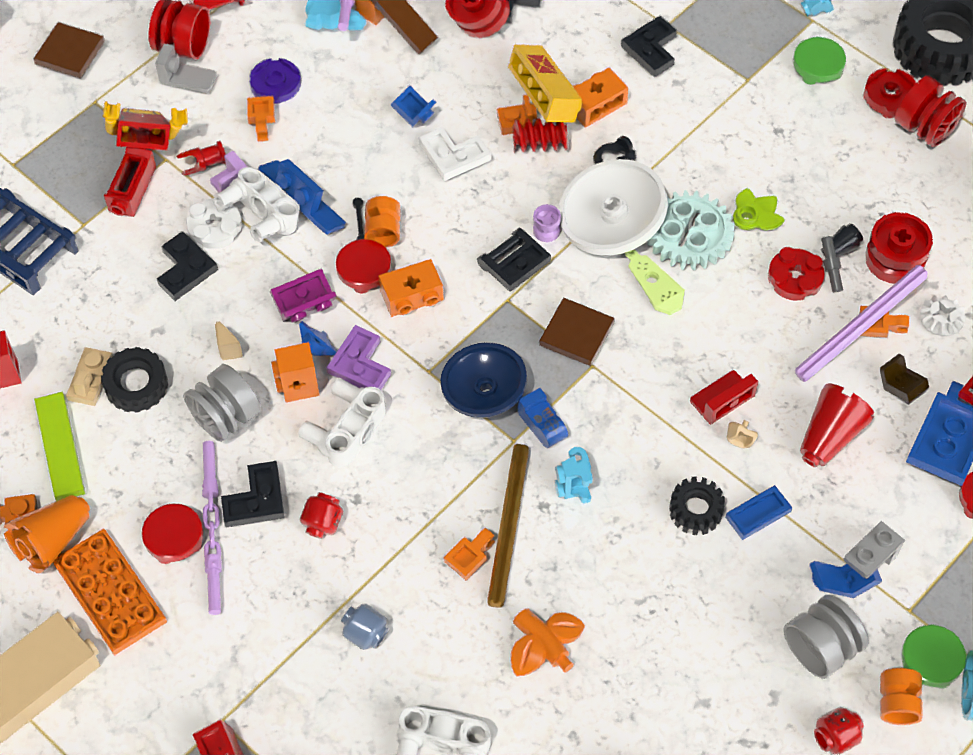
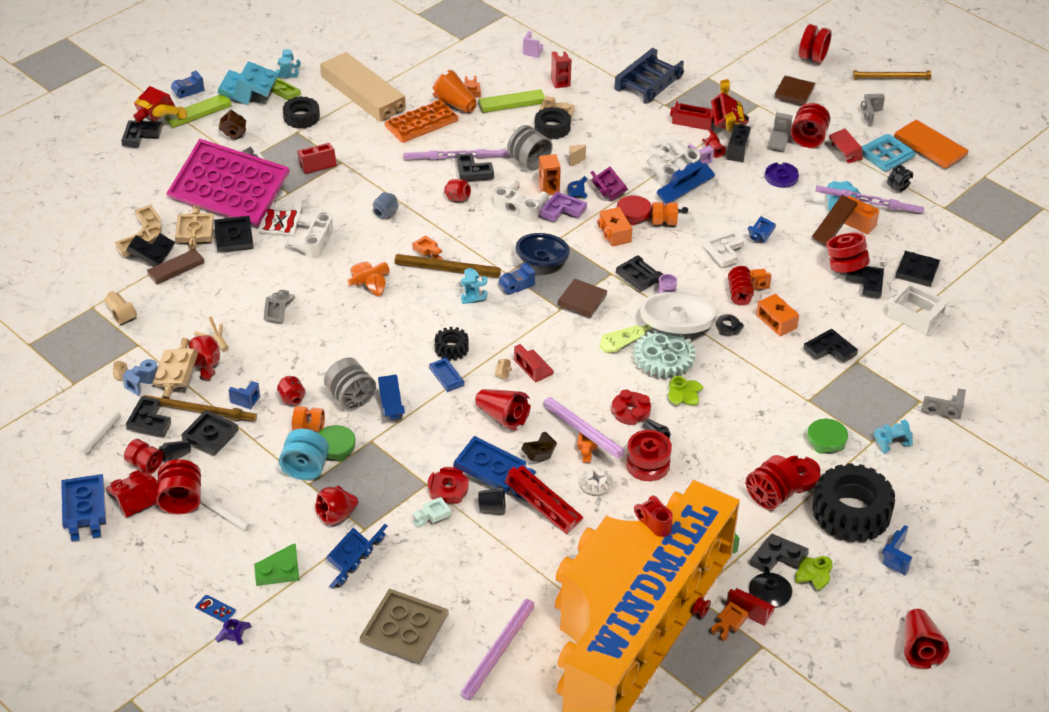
camera: 90 degrees right, 15 degrees down
red tile [142,504,203,564] -> none
black plate [157,231,218,301] -> none
orange plate [247,96,275,142] -> none
yellow brick [508,44,582,122] -> none
dark grey bar [821,236,843,293] -> none
light grey bracket [844,521,905,579] -> none
none -> black brick [727,124,751,163]

